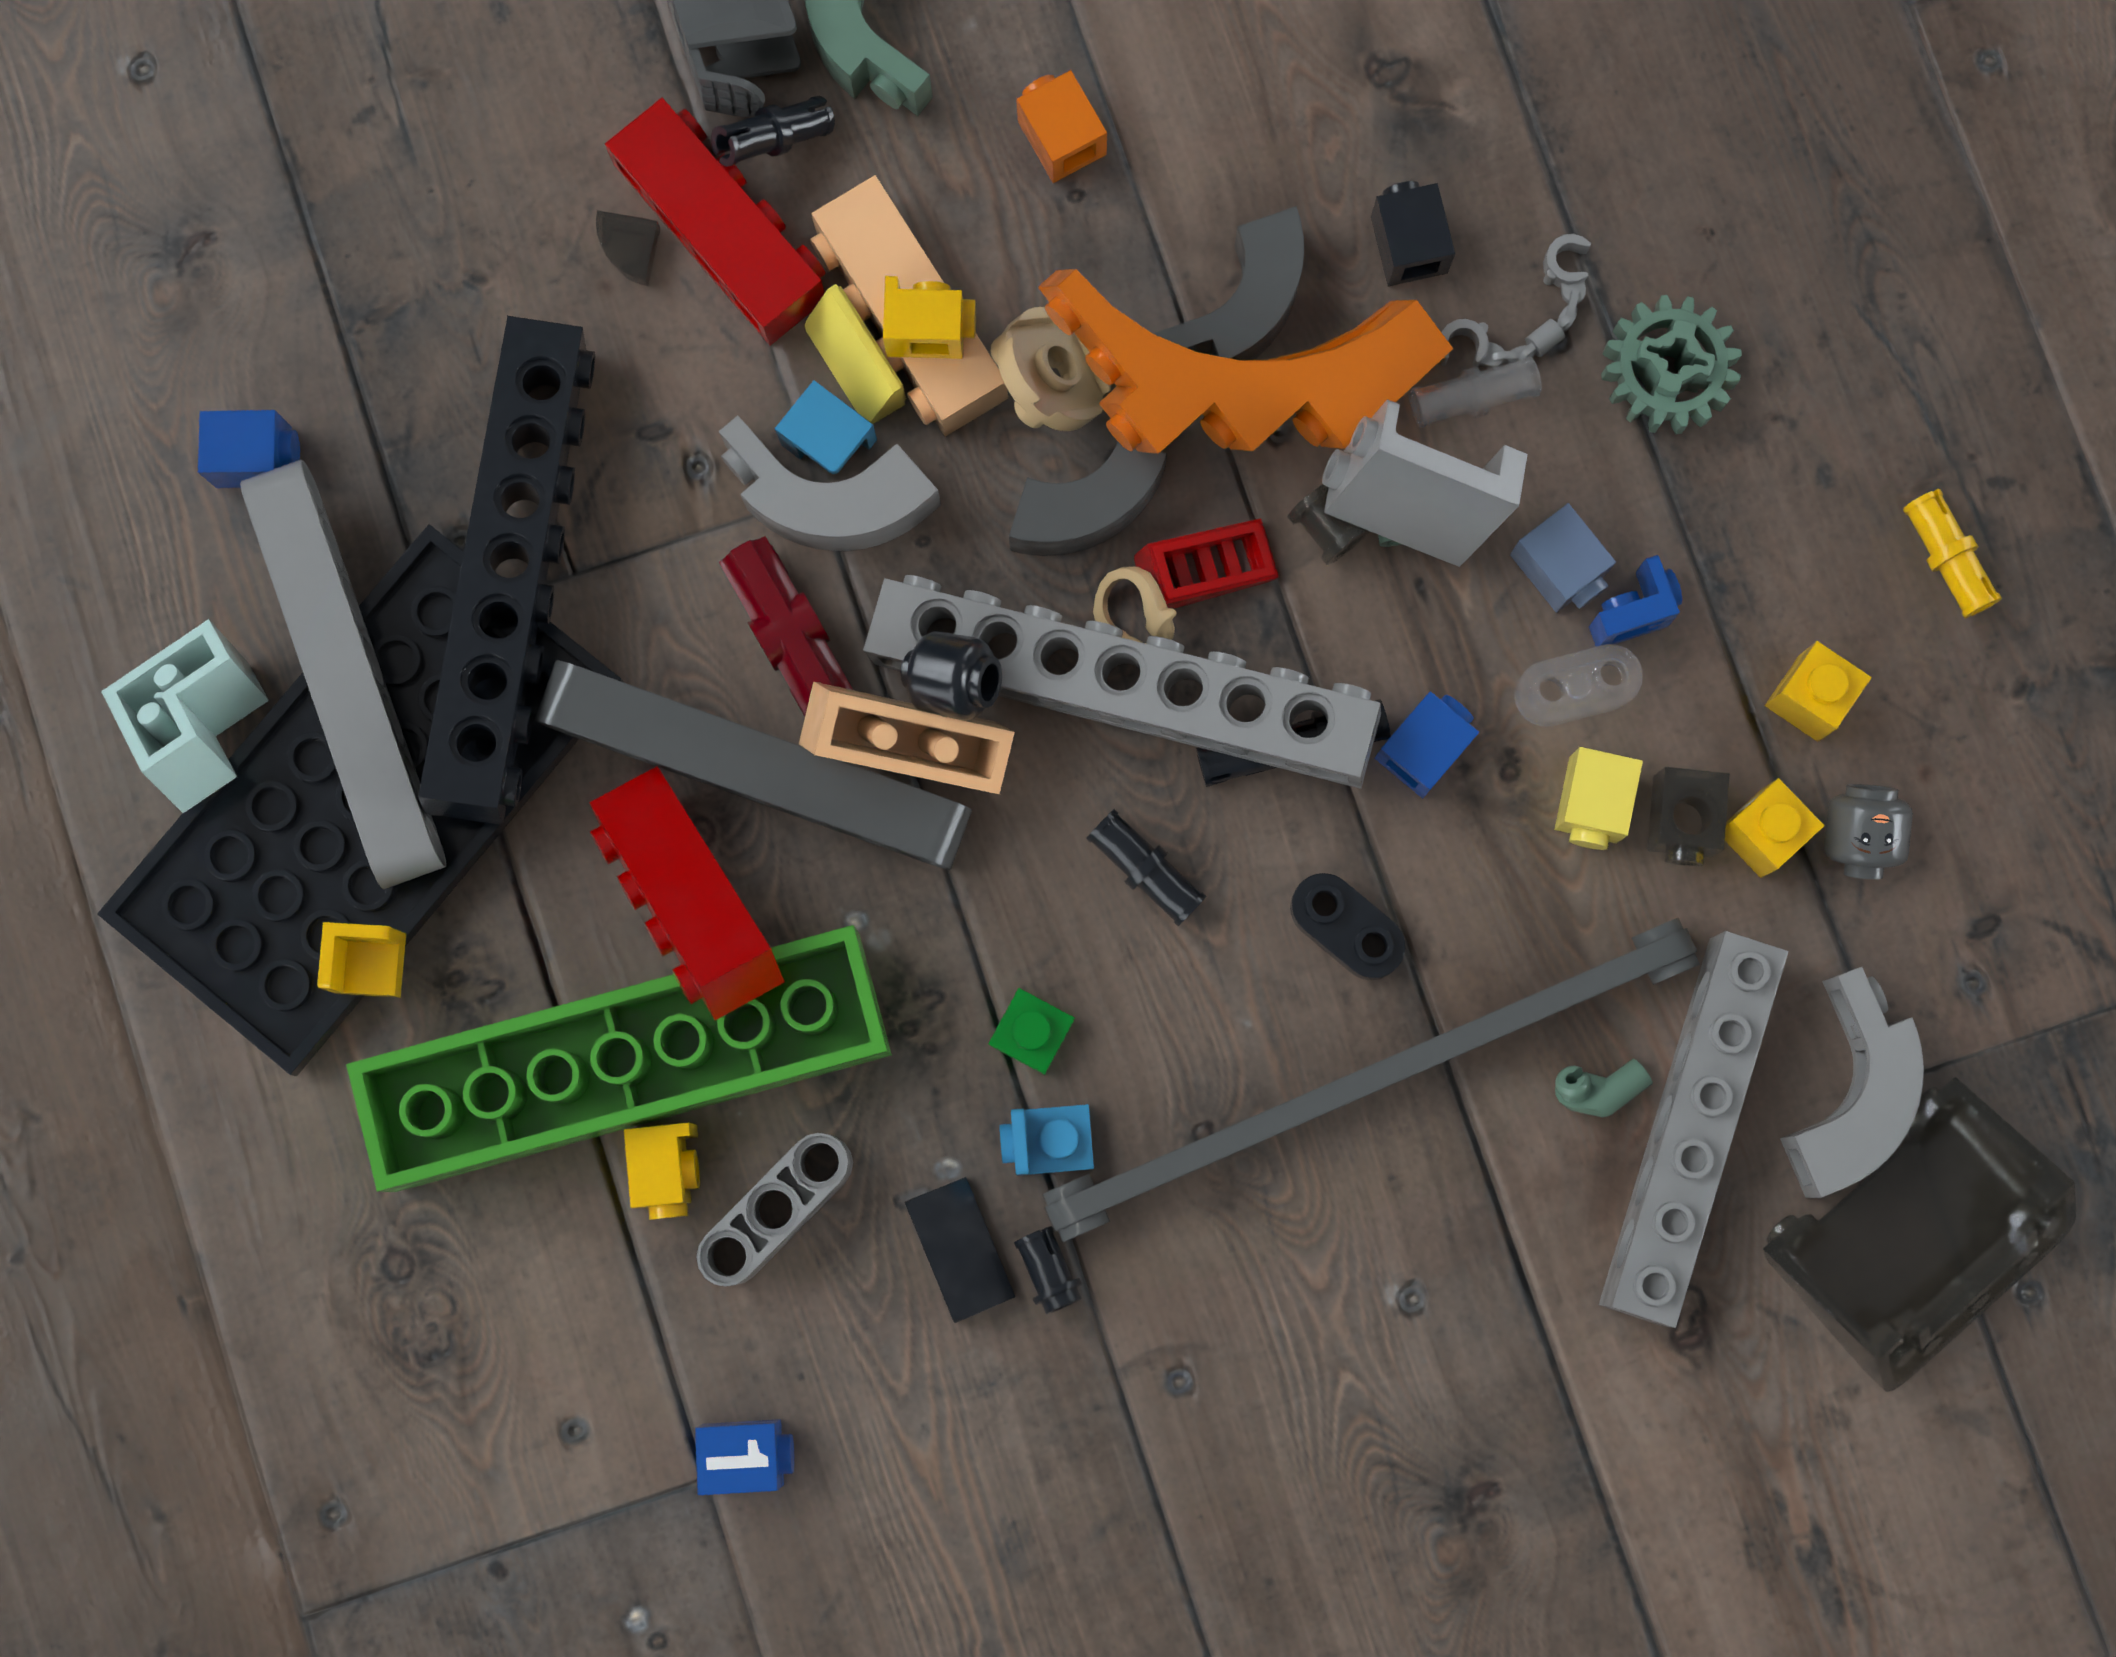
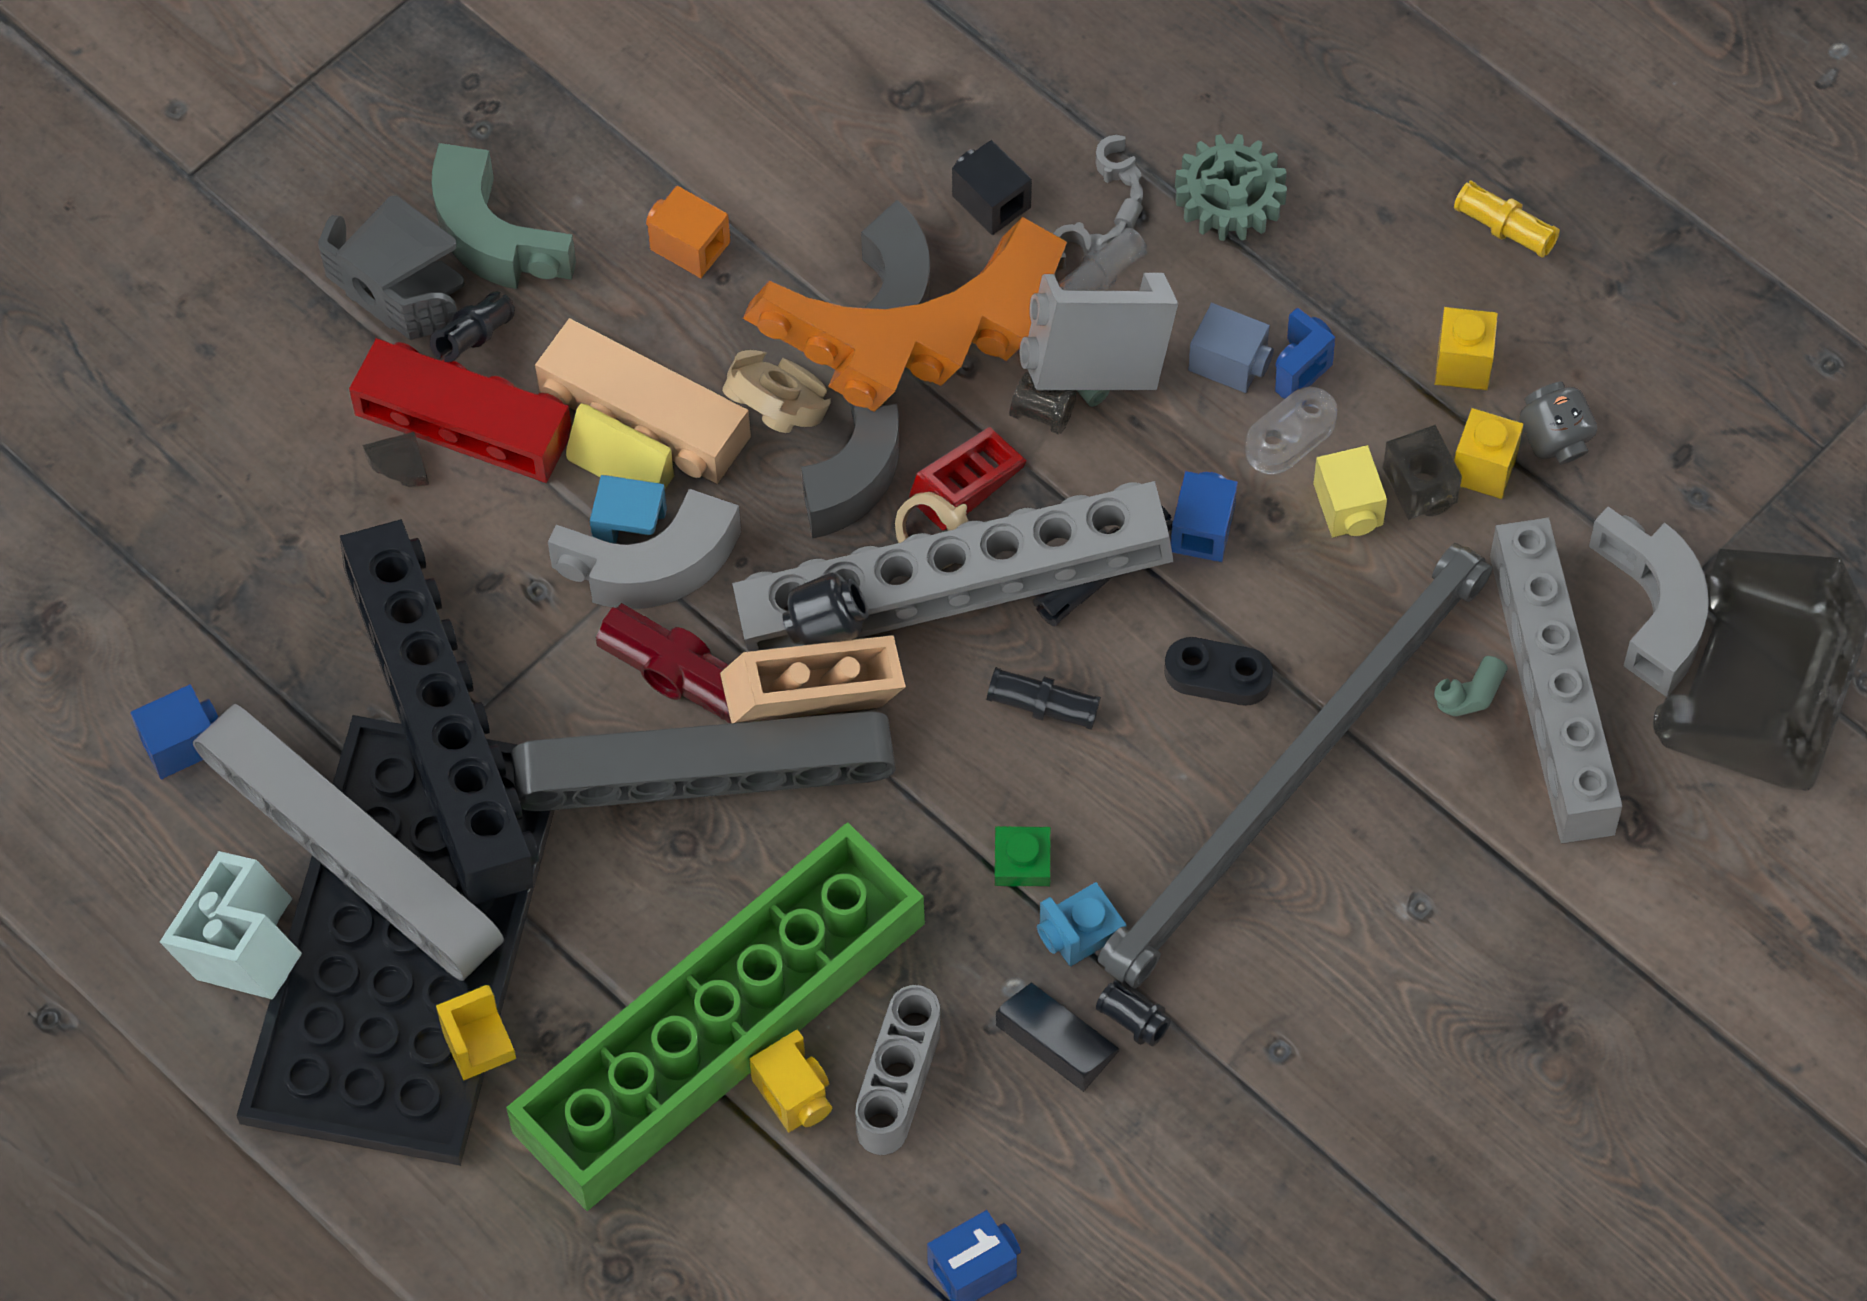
camera: 30 degrees left, 20 degrees down
red brick [589,766,784,1021] -> none
yellow brick [883,276,976,359] -> none

